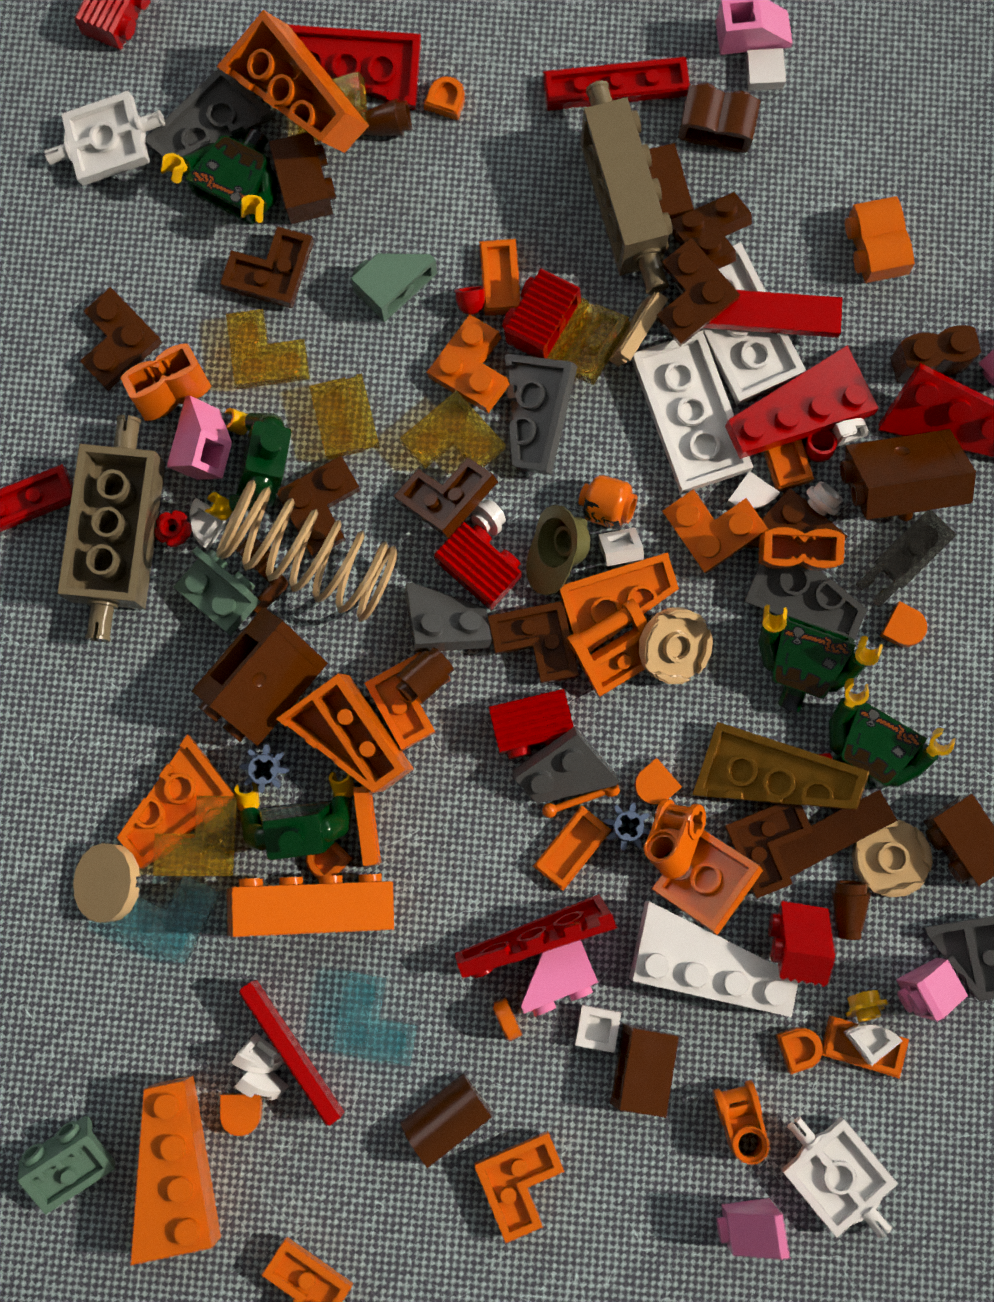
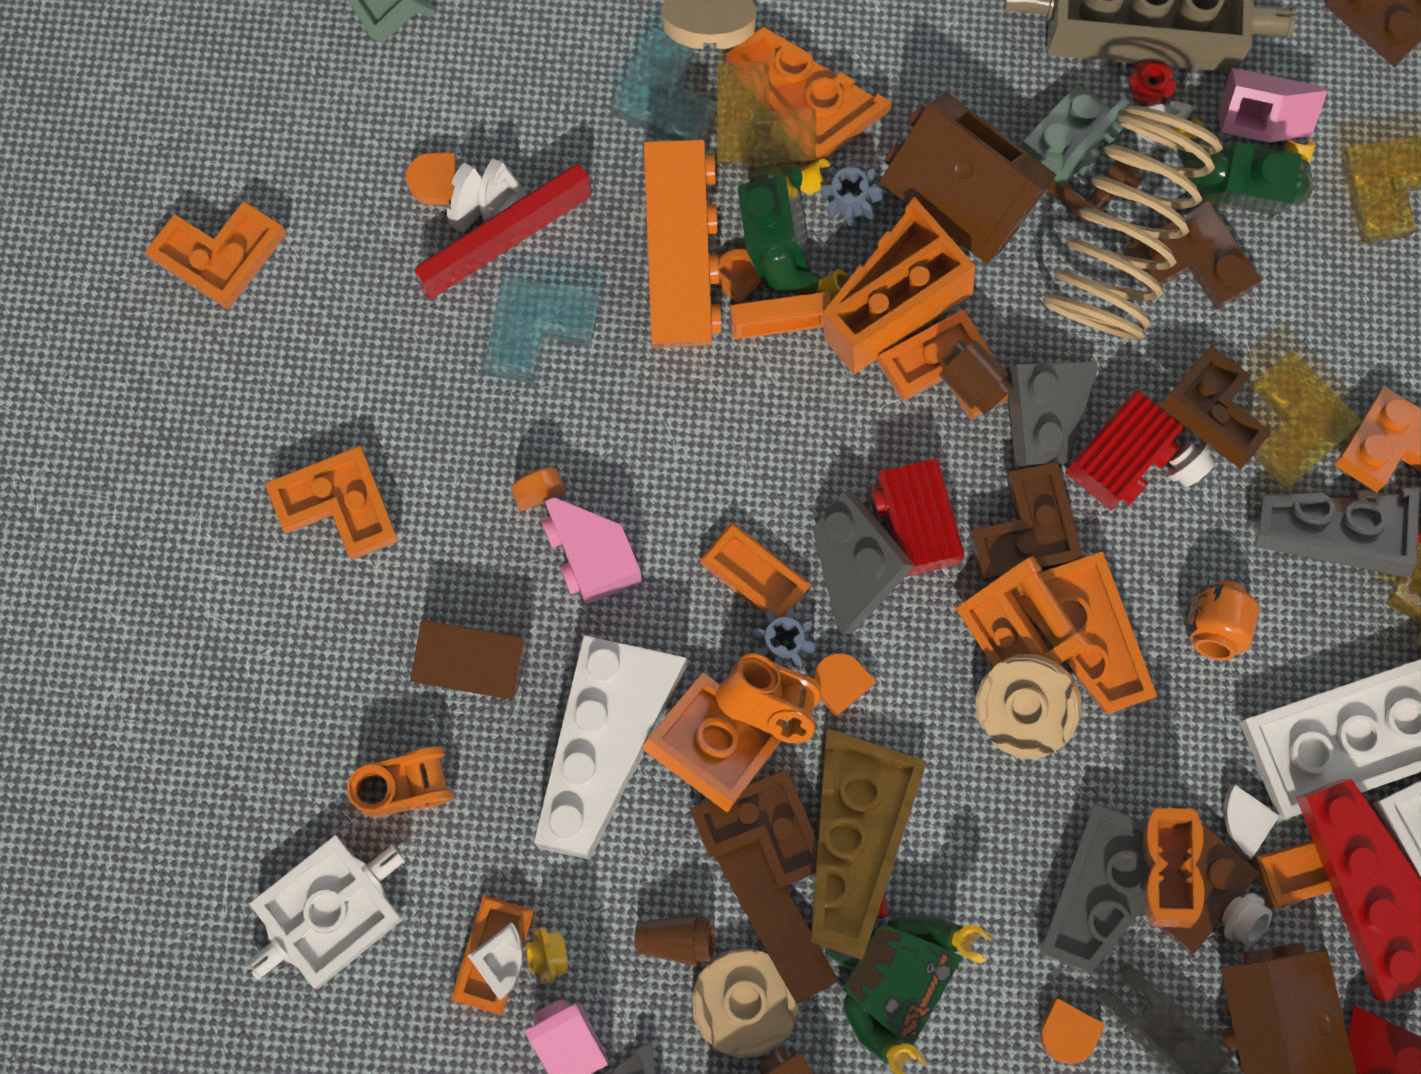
camera: 85 degrees right, 5 degrees down
orange brick [120,343,212,421] -> none
orange wedge [131,1075,221,1265] -> none
clear yellow plate [309,373,380,460] -> none
reddish brown brick [400,1073,492,1168] -> none
red wing [454,894,617,978] -> none
olive piece [526,505,591,595] -> none
orange hinge [542,784,620,818] -> none
white tile [575,1004,621,1053] -> none
white tile [598,527,644,566] -> none
orange plate [662,489,769,574] -> none
bright pink slope [716,1198,790,1260] -> none
torso [758,605,883,712] -> none
red brick [768,901,836,987] -> none
orange tile [775,1027,823,1074] -> none
red hinge [805,430,838,462] -> none
white tile [831,418,869,447] -> none

